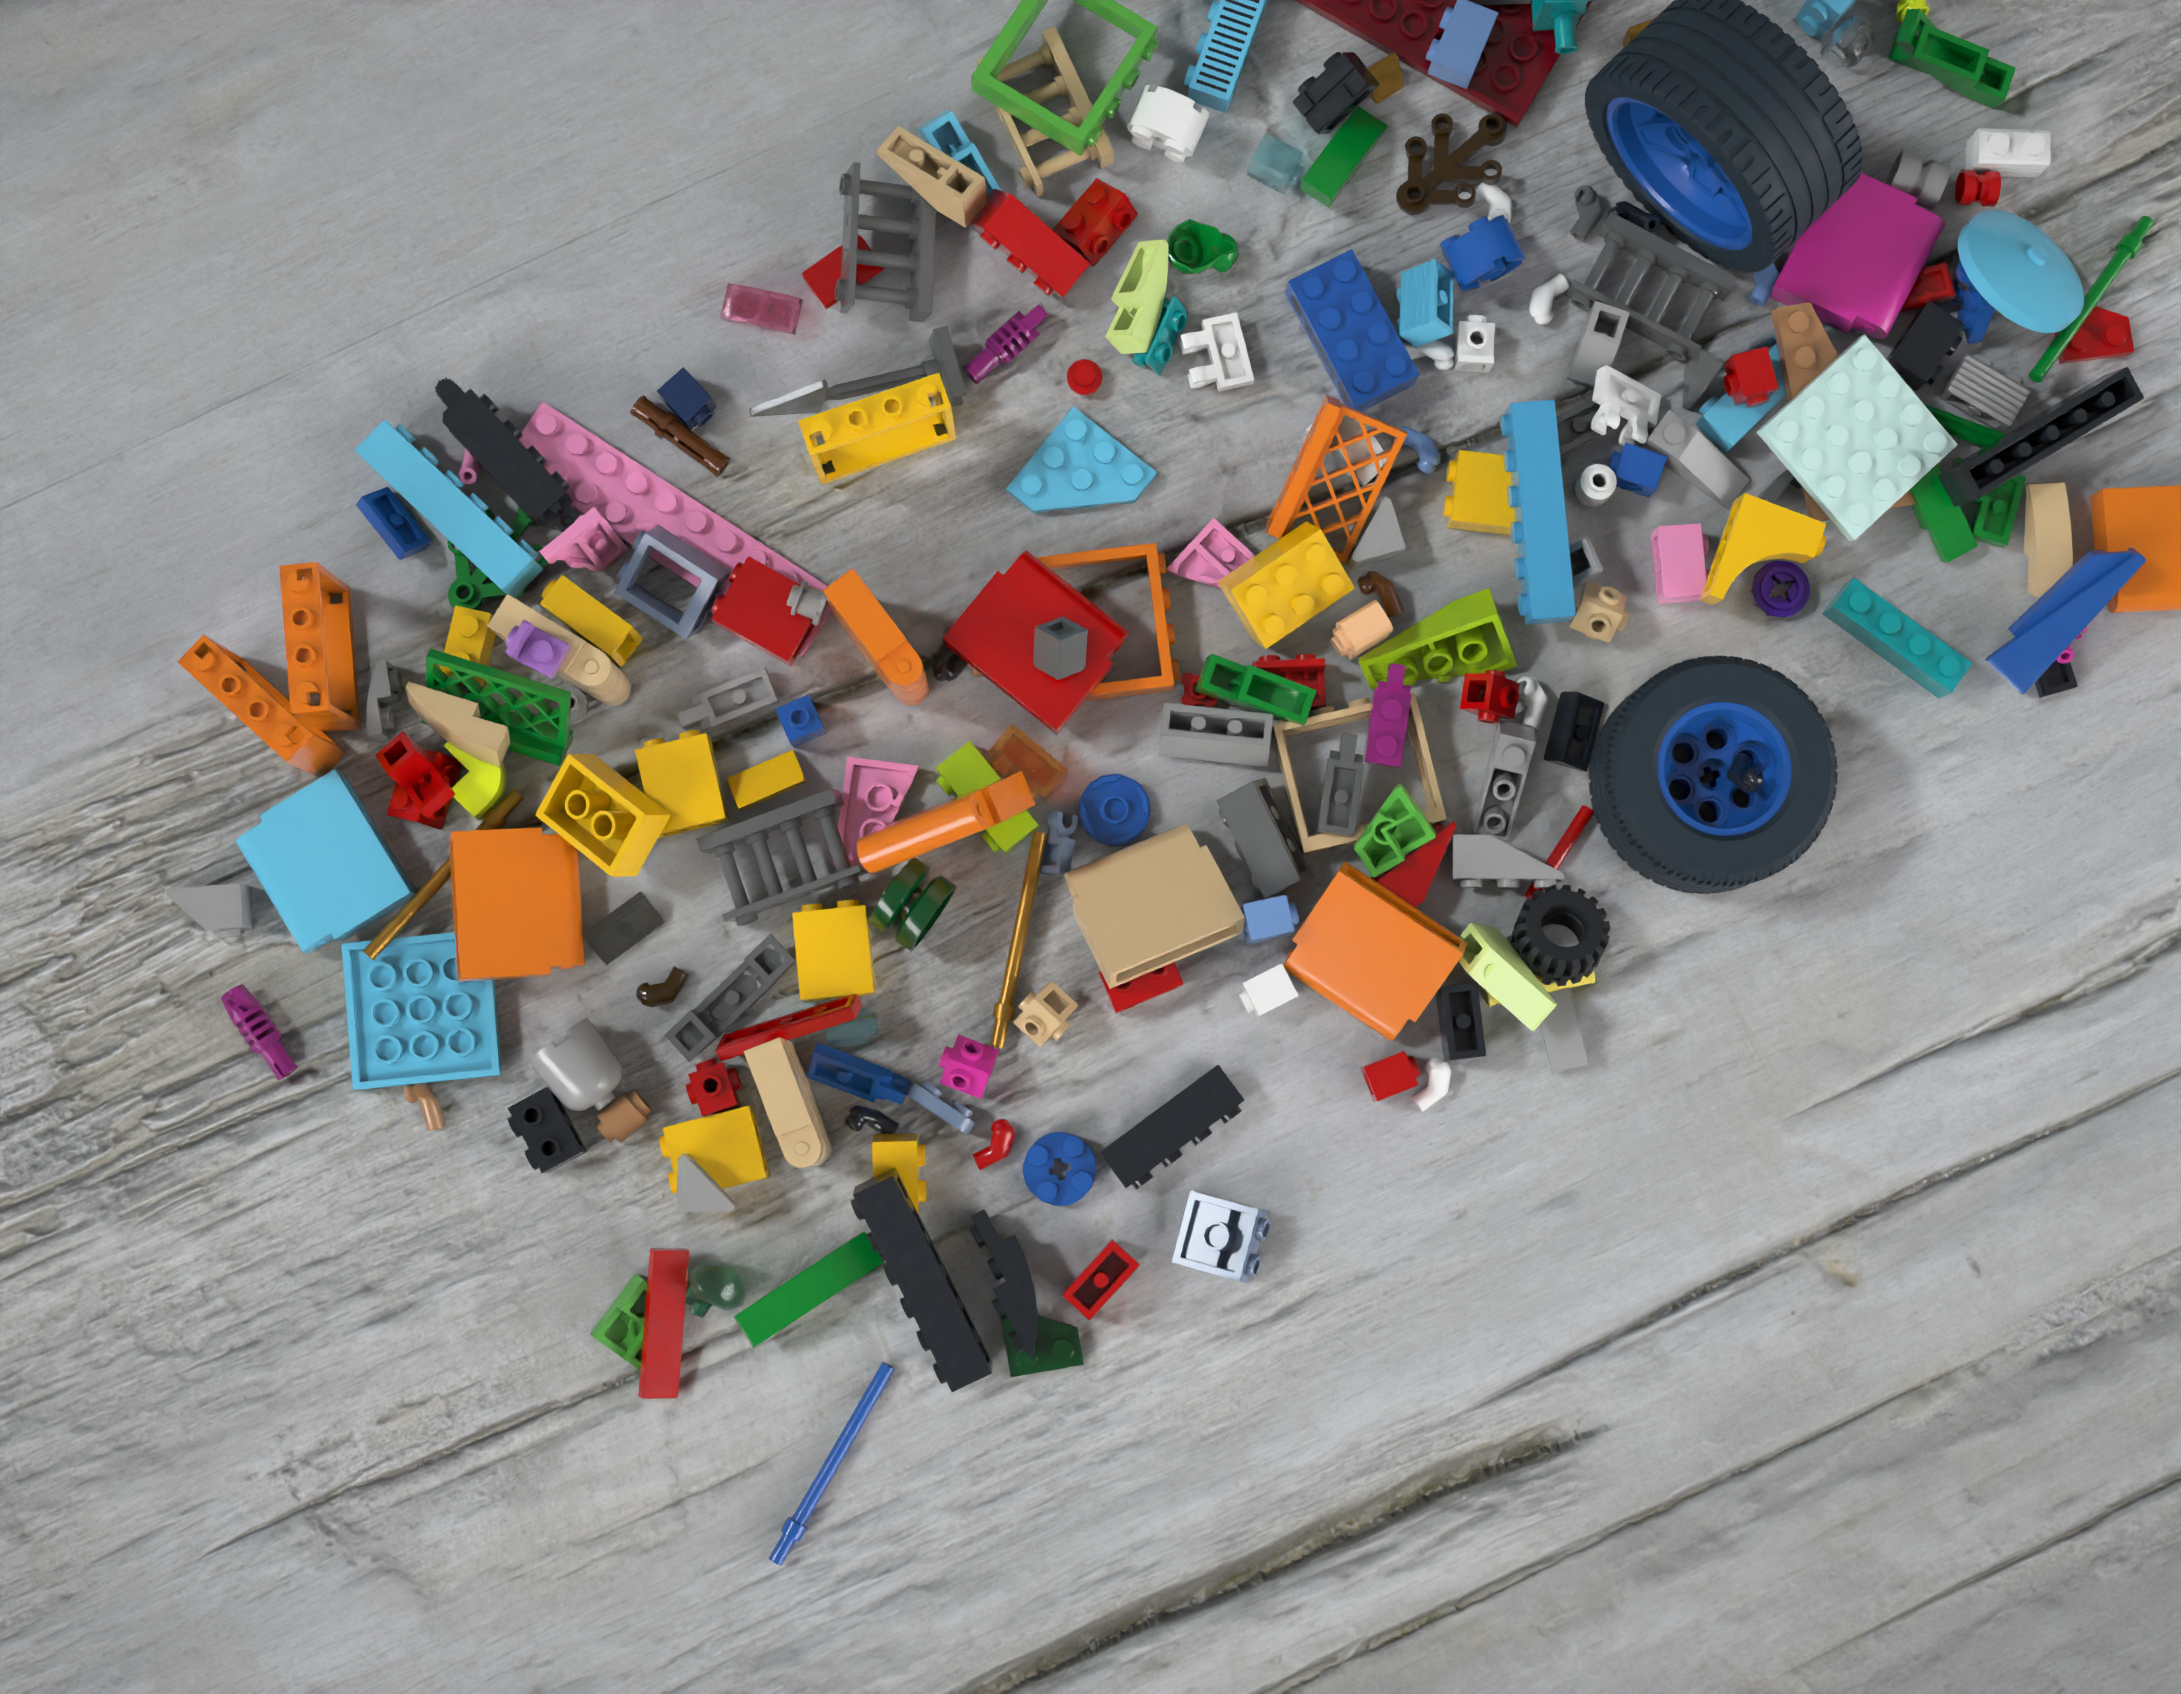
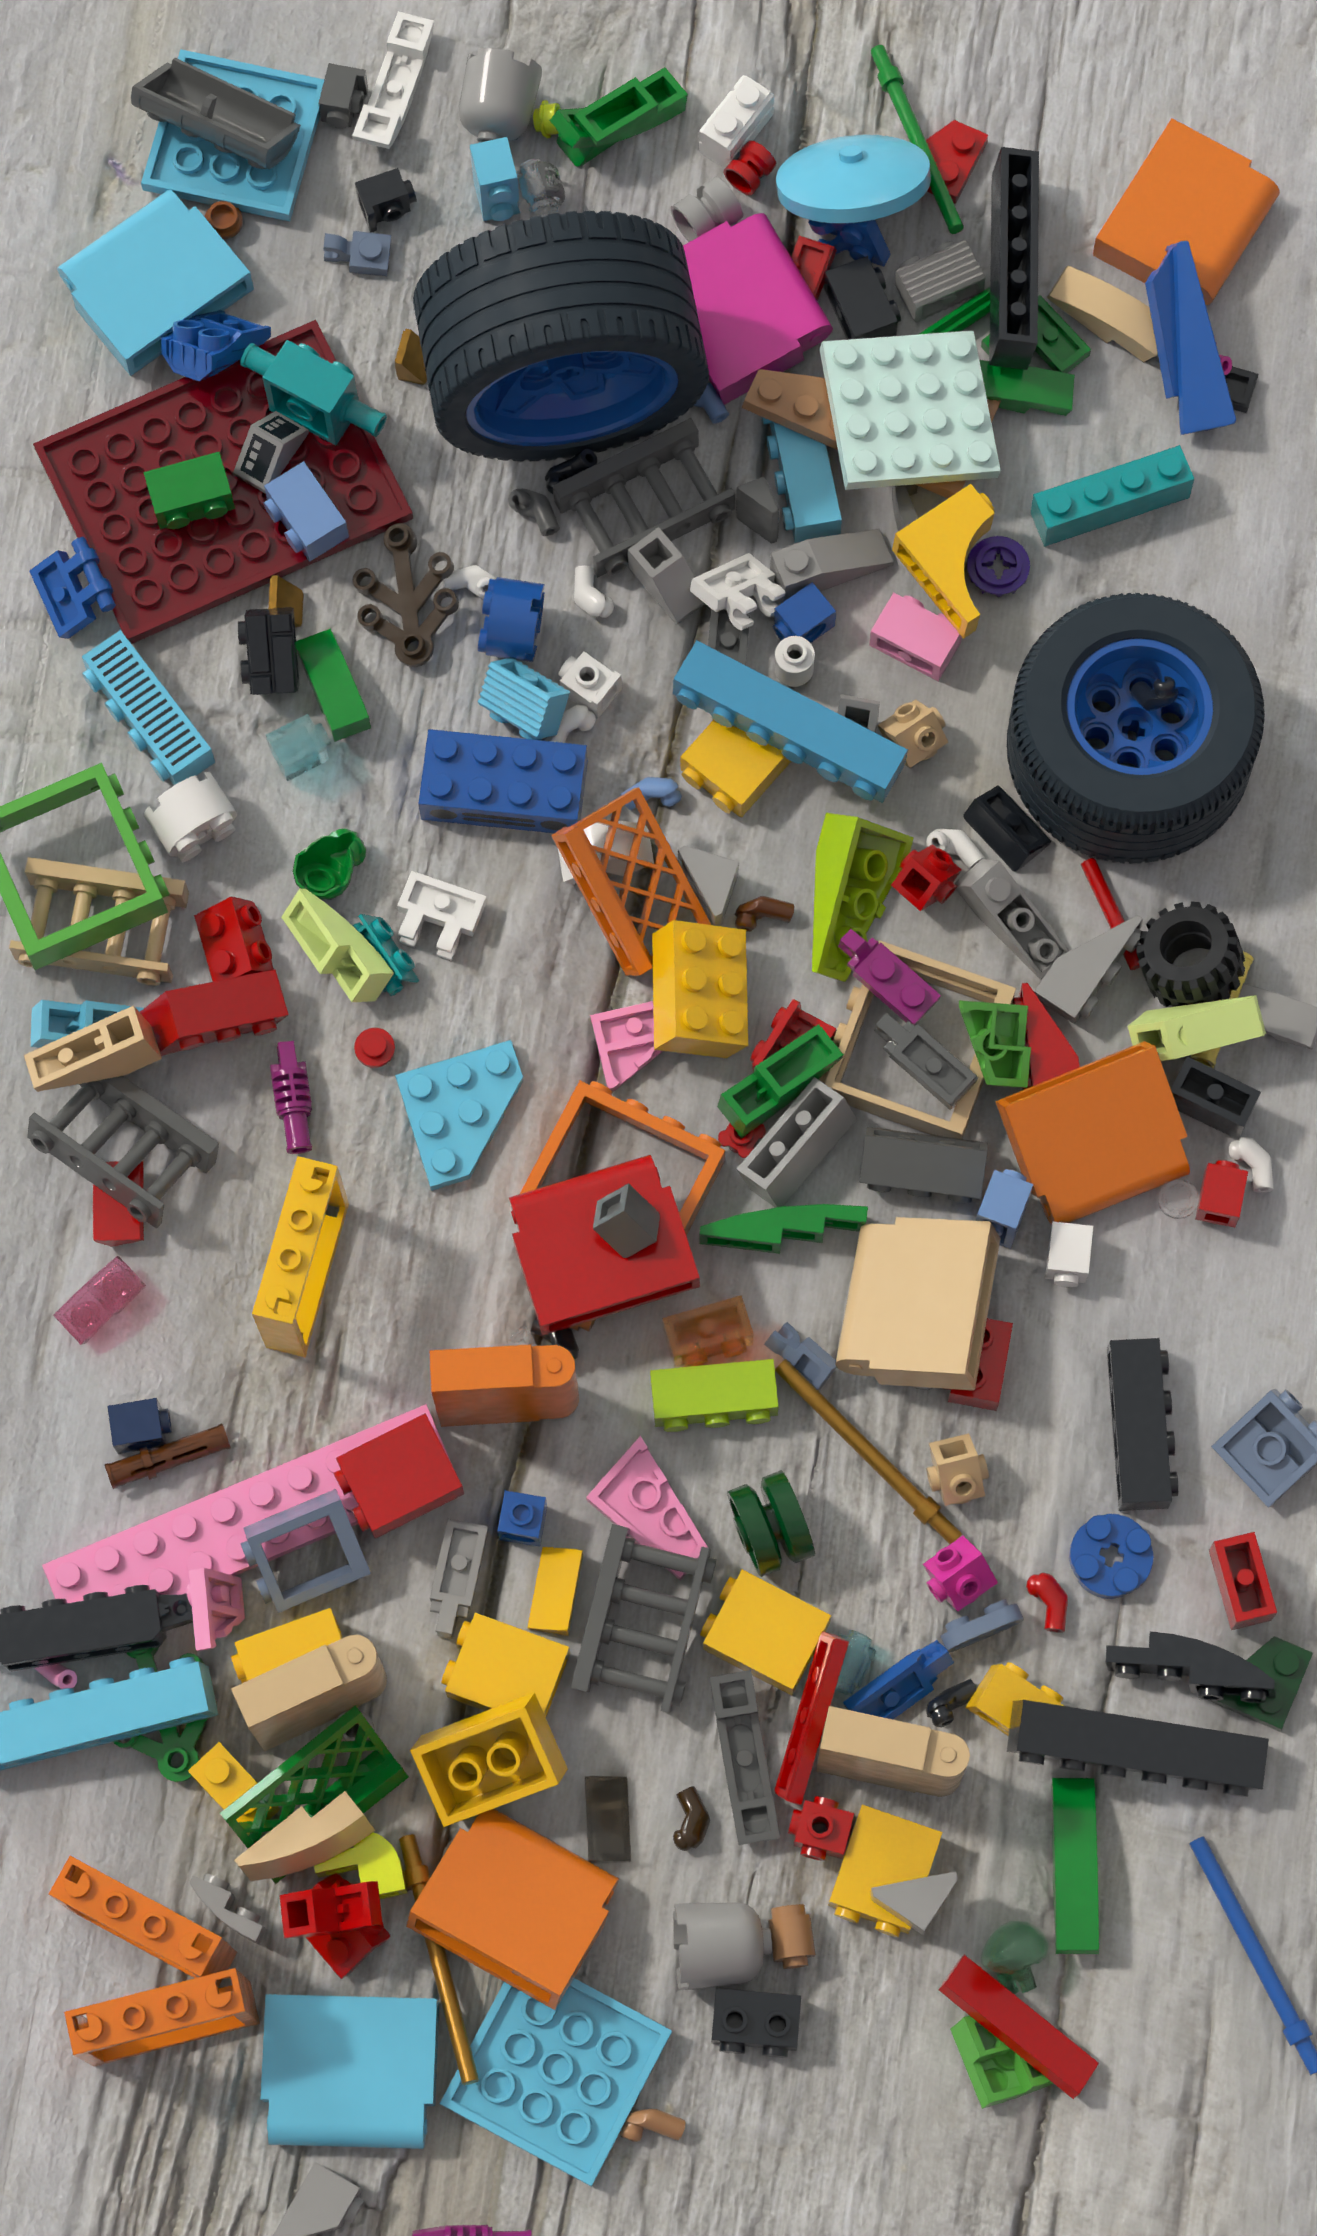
camera: 50 degrees left, 10 degrees down
blue plate [356,487,432,560] -> none
medium lavender bracket [505,620,571,680] -> none
dark grey piece [749,326,967,417] -> none
light grey brick [786,581,828,626] -> none
orange piece [857,771,1036,873] -> none
blue tile [1078,774,1151,847] -> none
light nougat brick [1330,600,1393,660] -> none
red brick [1724,347,1778,408] -> none
none -> green slope [699,1204,868,1254]

